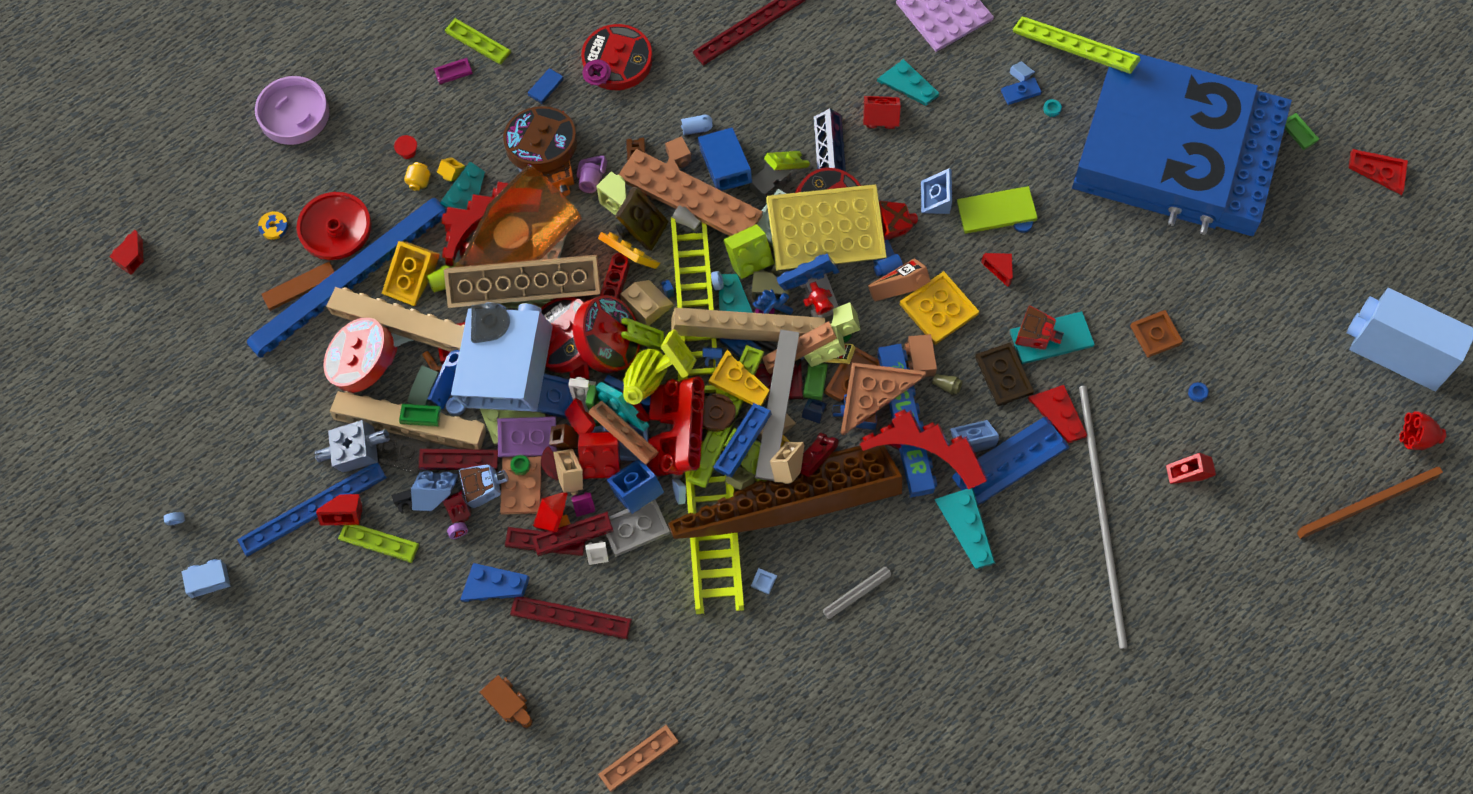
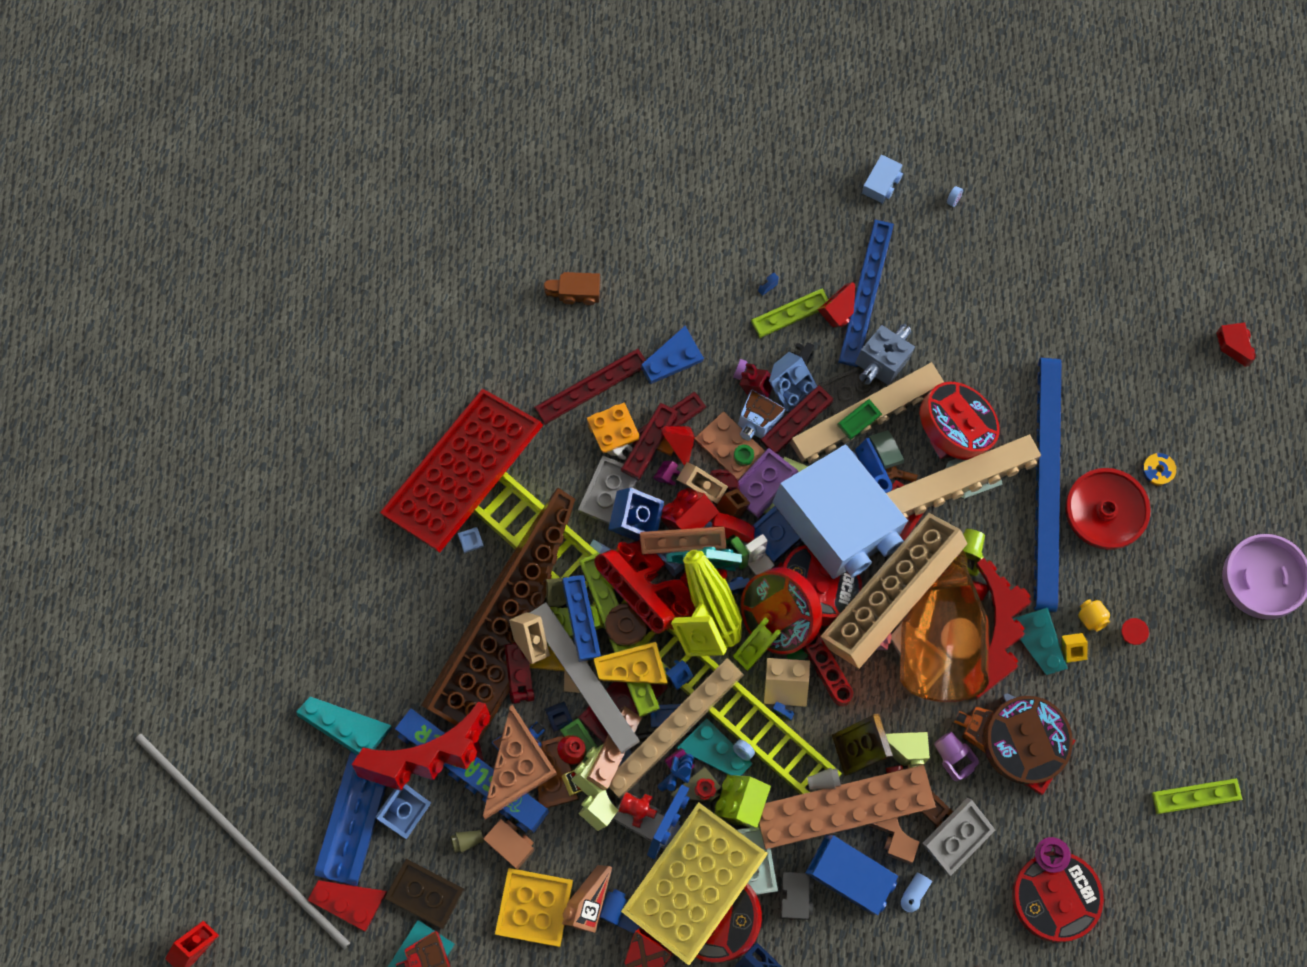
camera: 135 degrees right, 5 degrees up
dark orange tile [261,262,334,311] -> none
yellow slope [381,241,440,306] -> none
magenta tile [434,58,473,85] -> none
clear smoke tile [471,303,510,343] -> none
blue tile [527,68,564,104] -> none
yellow wing [598,232,660,269] -> none
nougat plate [598,725,679,792] -> none
lime hinge [764,151,810,170] -> none
light grey axle [823,567,891,619] -> none
none -> red plate [380,388,543,553]
none -> red cone [557,735,586,764]
none -> light orange bracket [587,403,639,453]
none -> red plate [694,778,716,800]
none -> blue tile [758,273,779,296]
none -> light grey plate [922,798,995,876]

